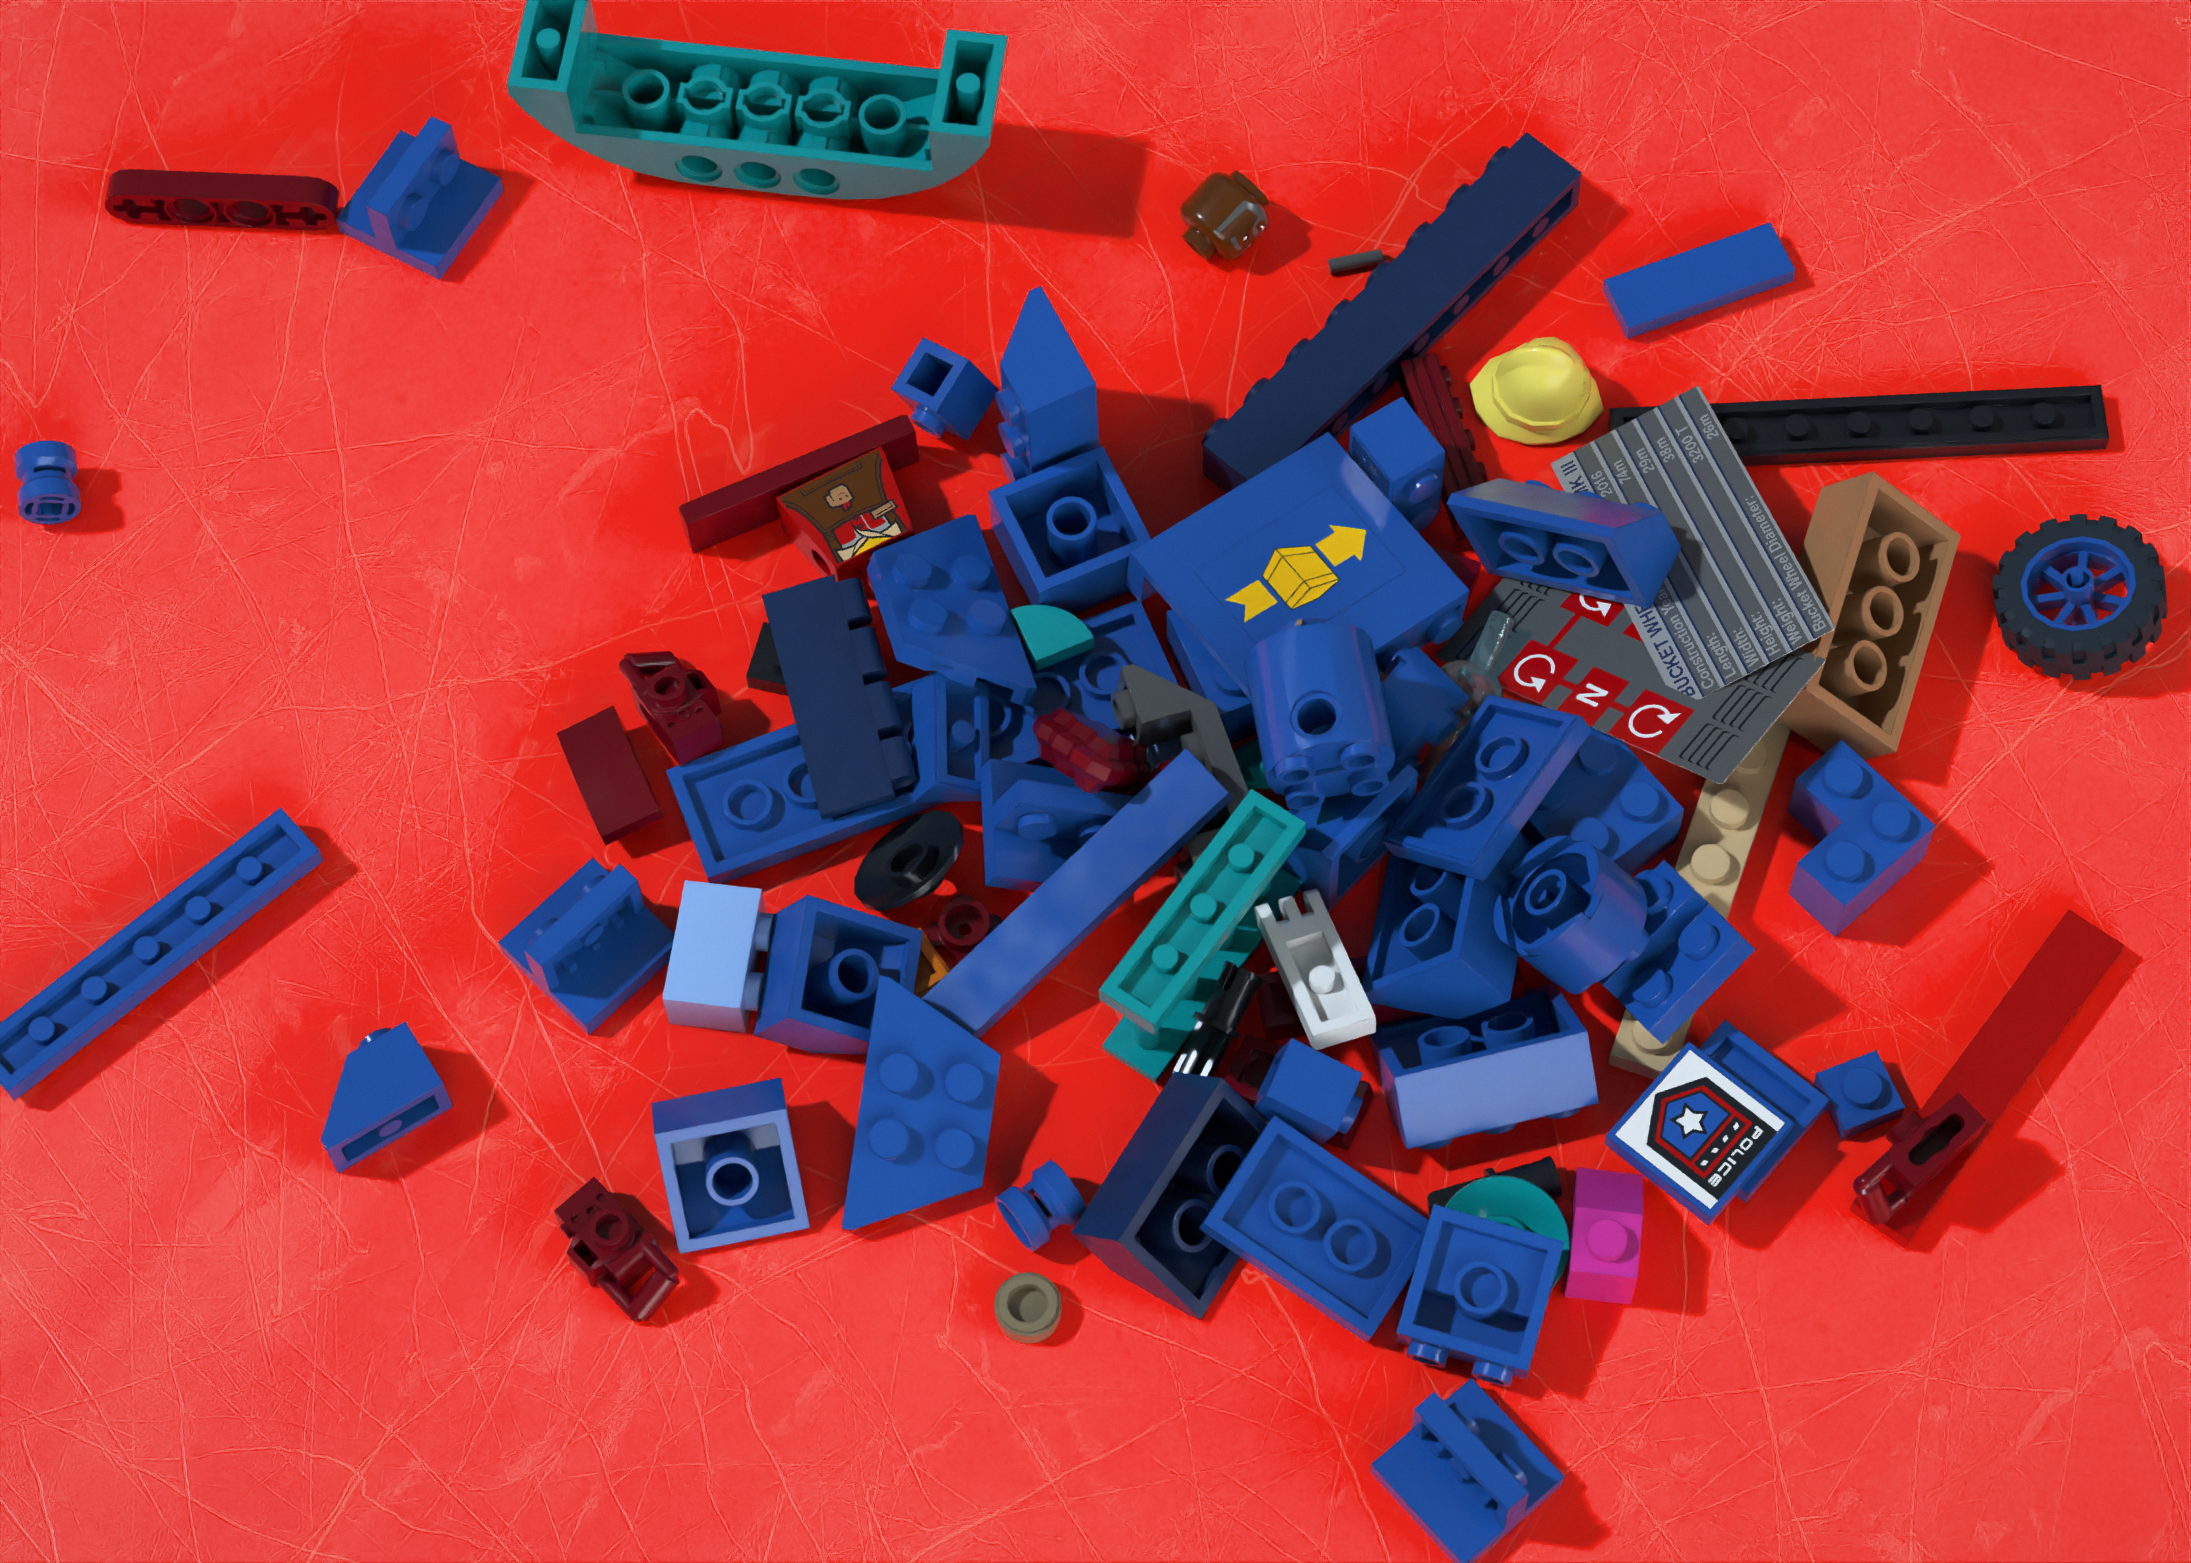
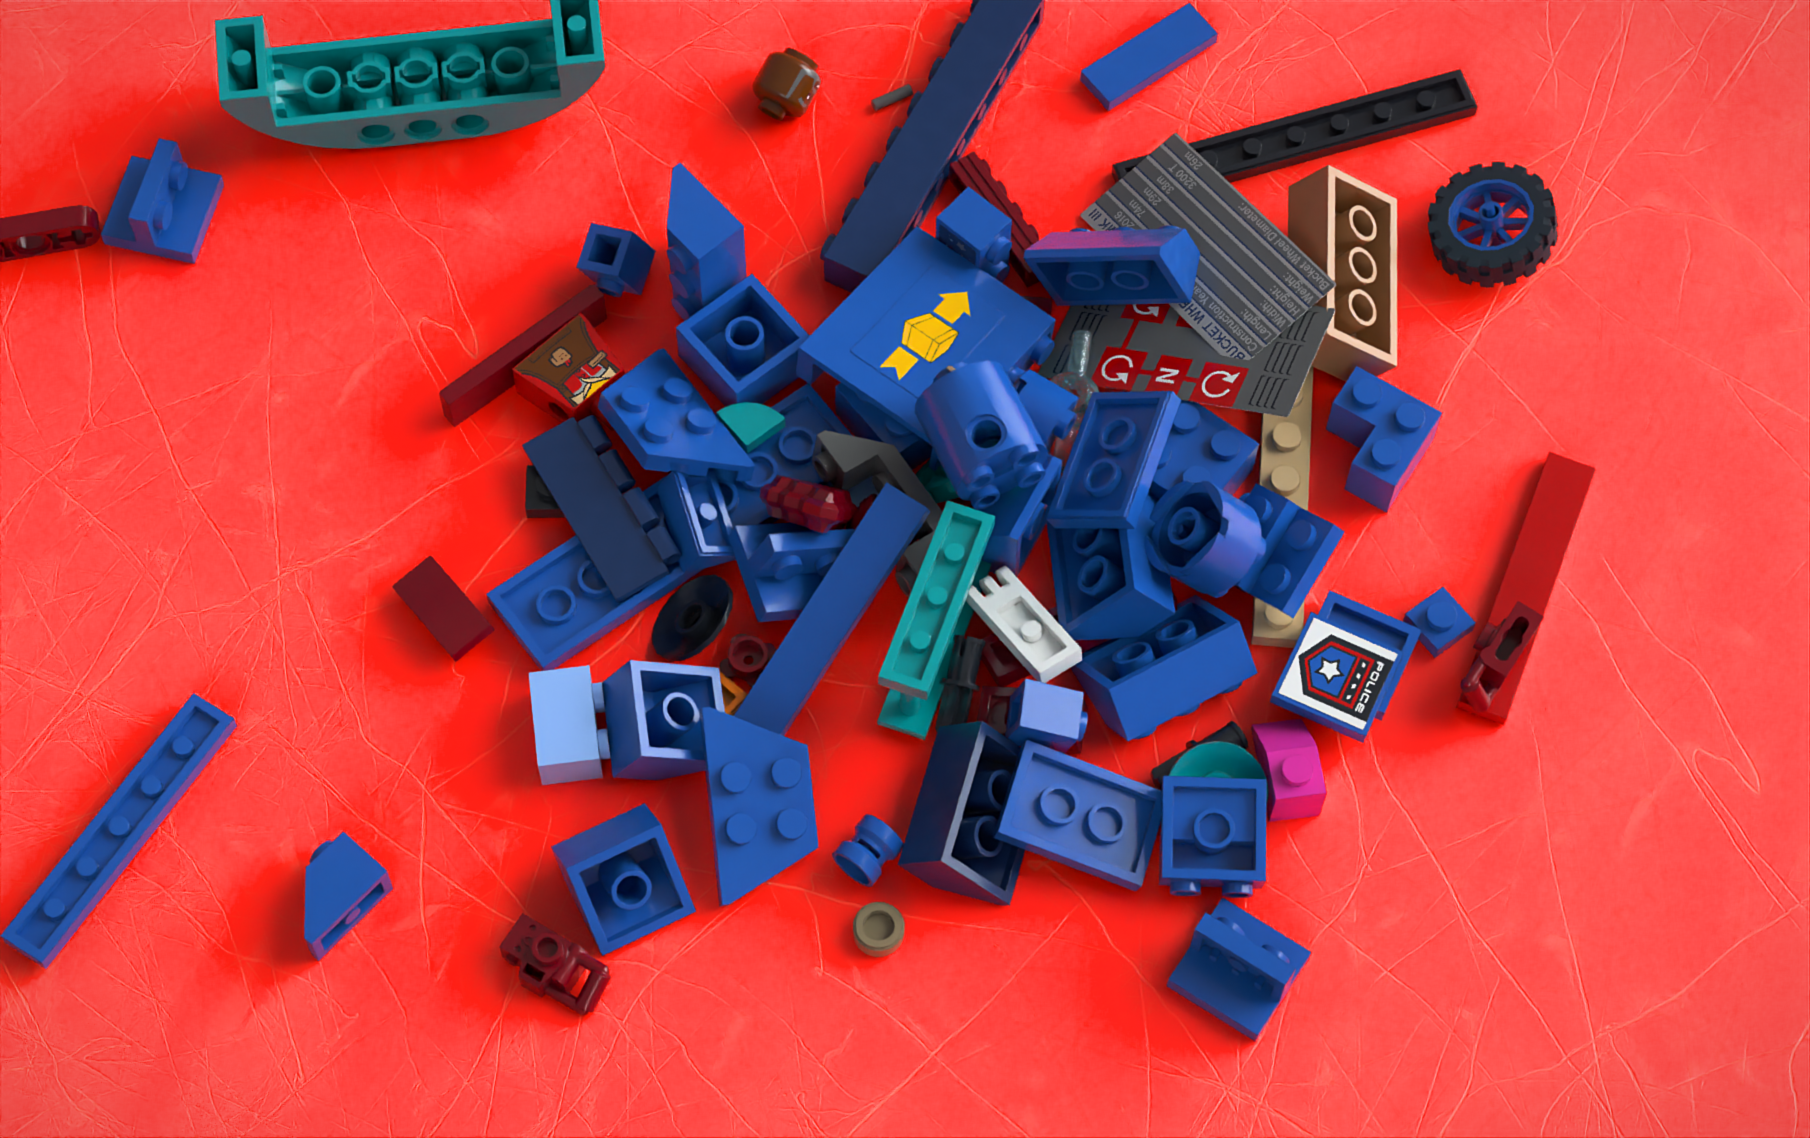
camera: 20 degrees left, 0 degrees up
blue bracket [498,858,675,1035] -> none
dark red piece [619,651,725,767] -> none
light yellow piece [1469,337,1604,445] -> none

